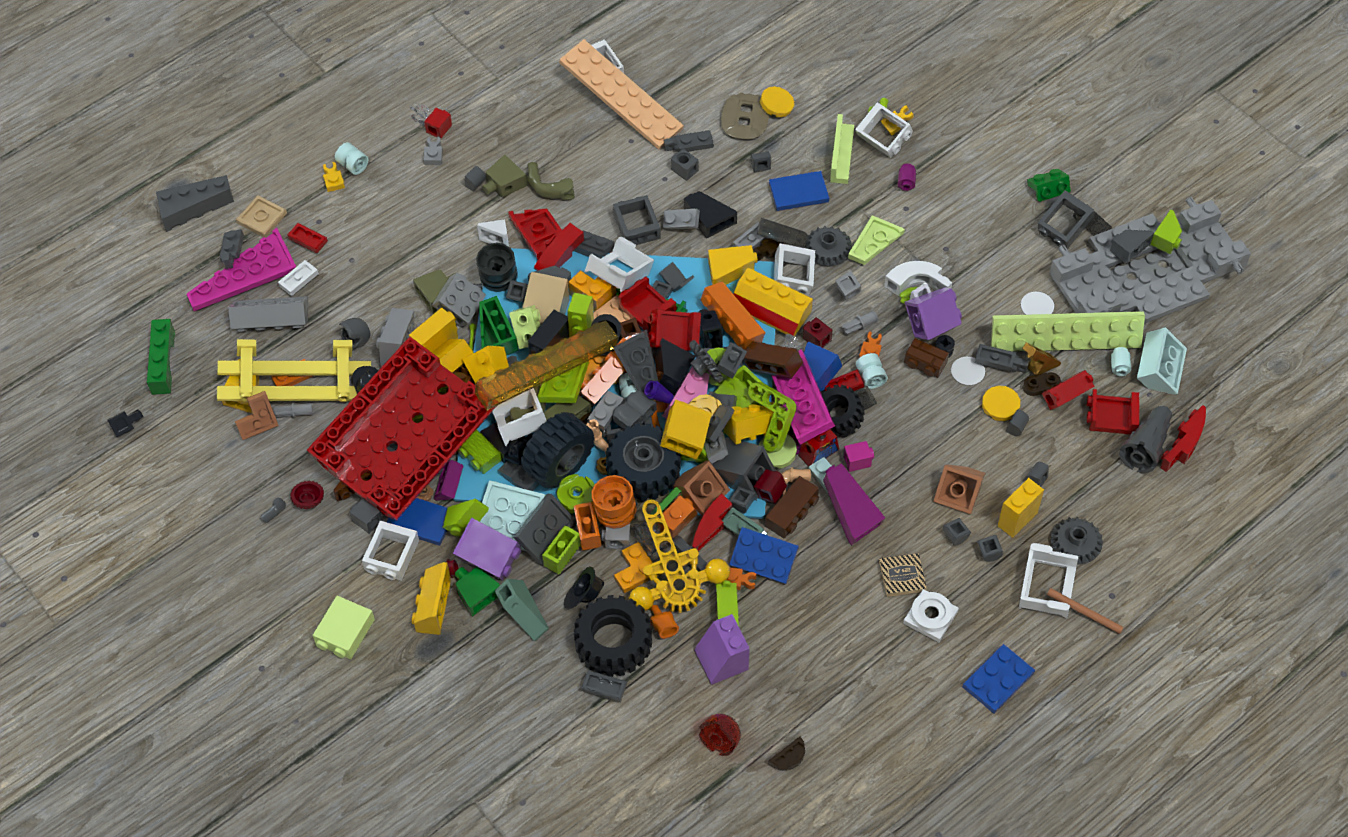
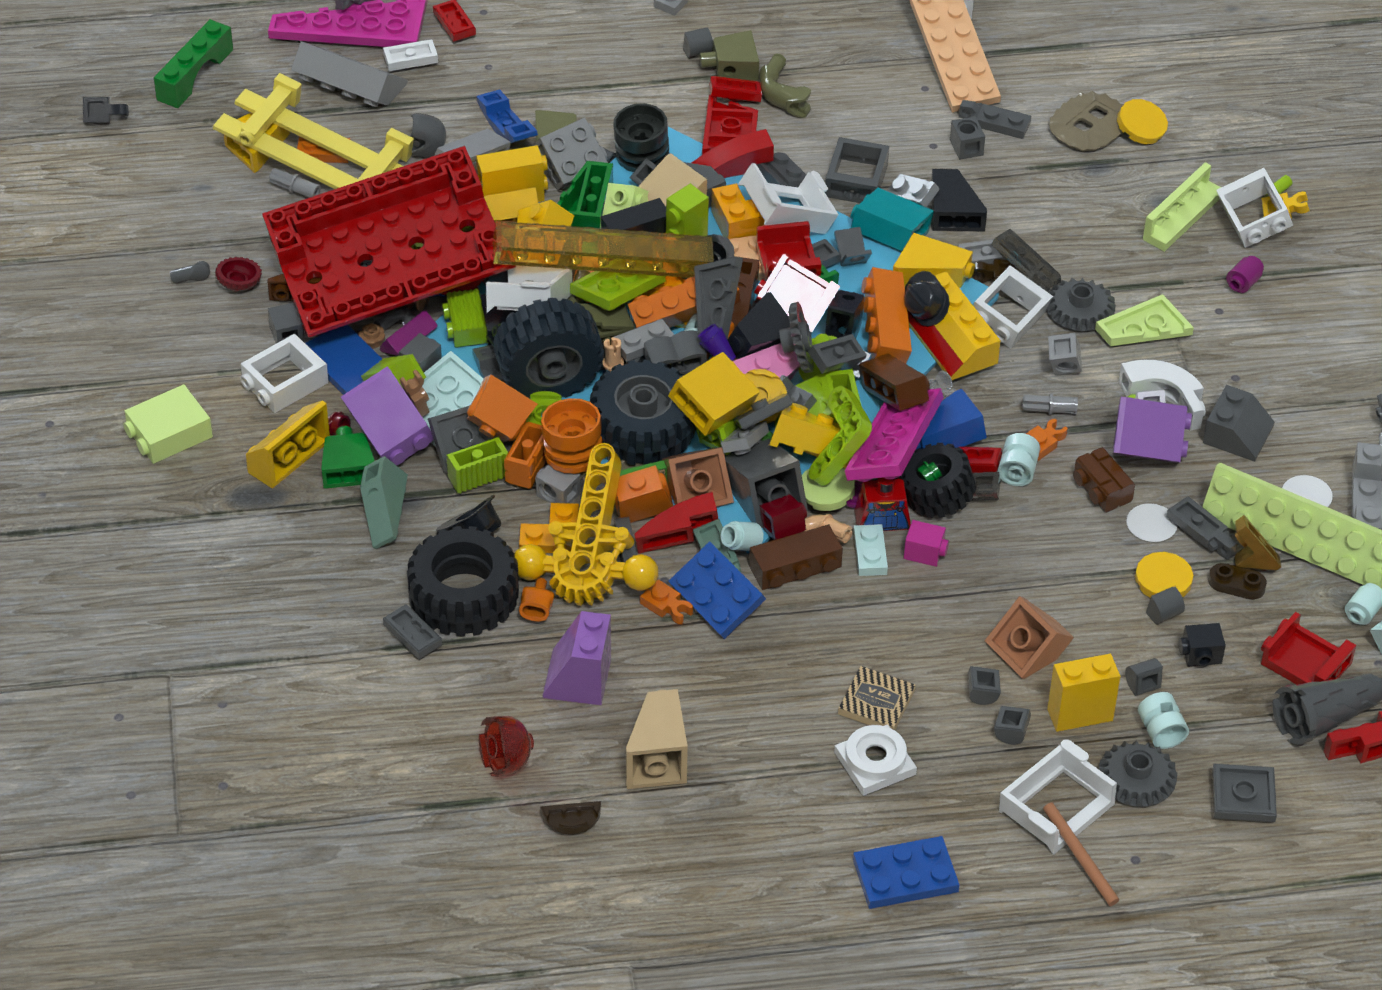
camera: 30 degrees right, 10 degrees down
nougat plate [235,391,279,440] -> none
white slope [477,220,509,246] -> none
lime brick [716,580,739,626] -> none
dark grey brick [729,486,756,514] -> none
dark grey brick [751,151,771,172] -> none
blue tile [769,171,829,211] -> none
dark red brick [803,317,833,348] -> none
magenta slope [823,463,885,546] -> none
black wheel [935,335,955,358] -> none
red brick [1041,370,1095,410] -> none
none -> dark grey brick [399,333,442,372]
none -> medium nougat plate [400,370,430,417]
none -> orange torso [467,374,538,442]
none -> blue slope [476,89,538,143]
none -> tan slope [626,689,688,789]
none -> red plate [709,76,762,102]
none -> light aqua brick [721,521,763,551]
none -> teal brick [850,187,934,251]
none -> black piece [904,271,950,326]
none -> green plate [917,461,942,481]
none -> light aqua wheel [1138,692,1189,749]
none -> black brick [1178,623,1226,667]
none -> dark grey slope [1203,385,1275,462]
none -> dark grey plate [1212,763,1277,822]

